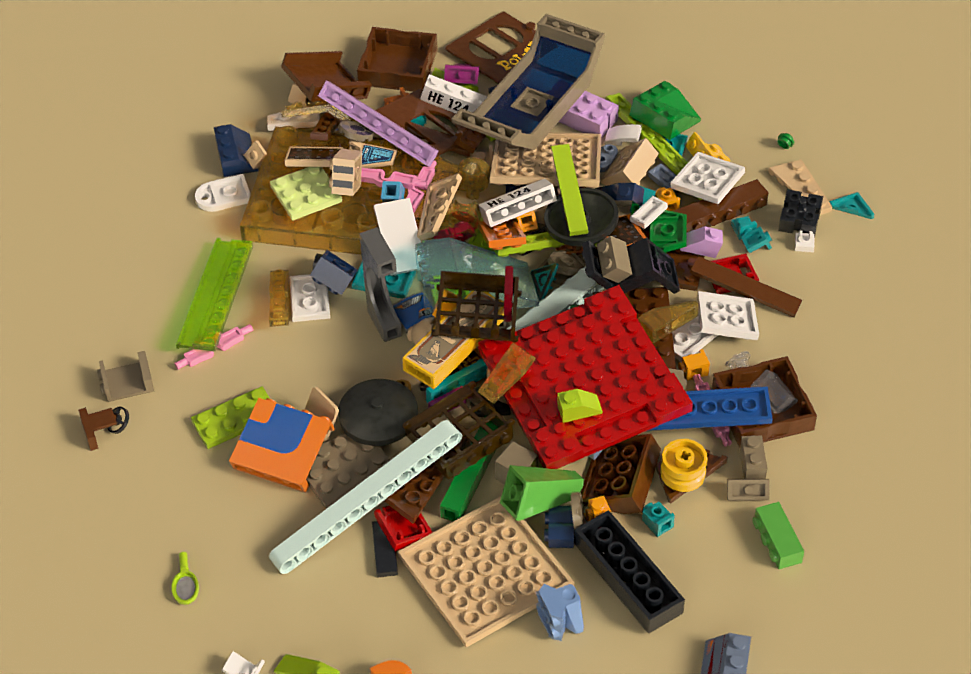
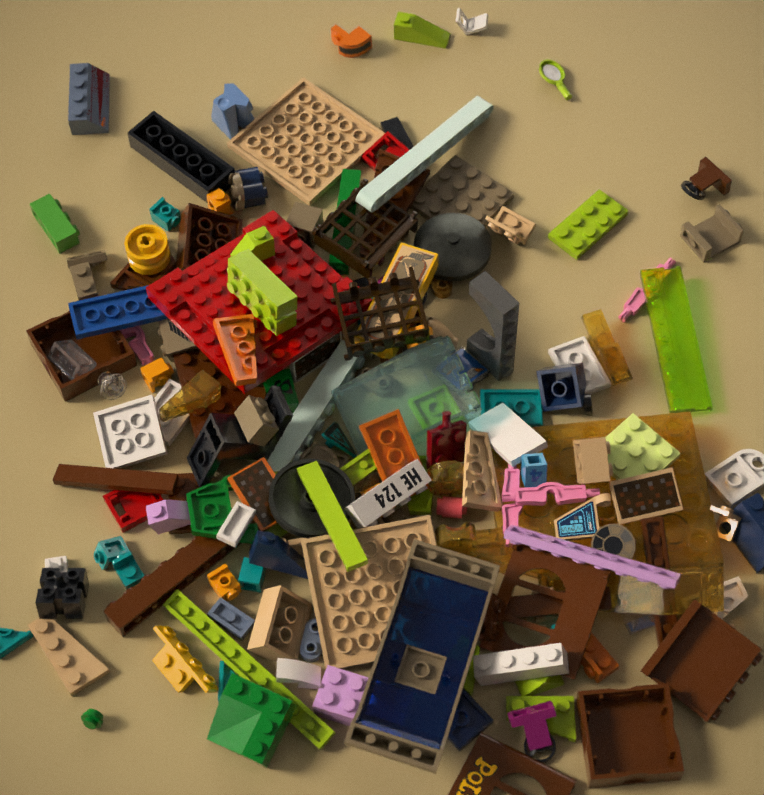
camera: 165 degrees right, 10 degrees up
orange panel [229,398,335,493] -> none
clear yellow slope [478,343,536,404] -> none
bright green slope [500,465,584,521] -> none
dark red tile [504,266,513,322] -> none
white plate [670,152,745,204] -> none
none -> orange wing [213,314,257,386]
none -> lime piece [227,249,298,336]

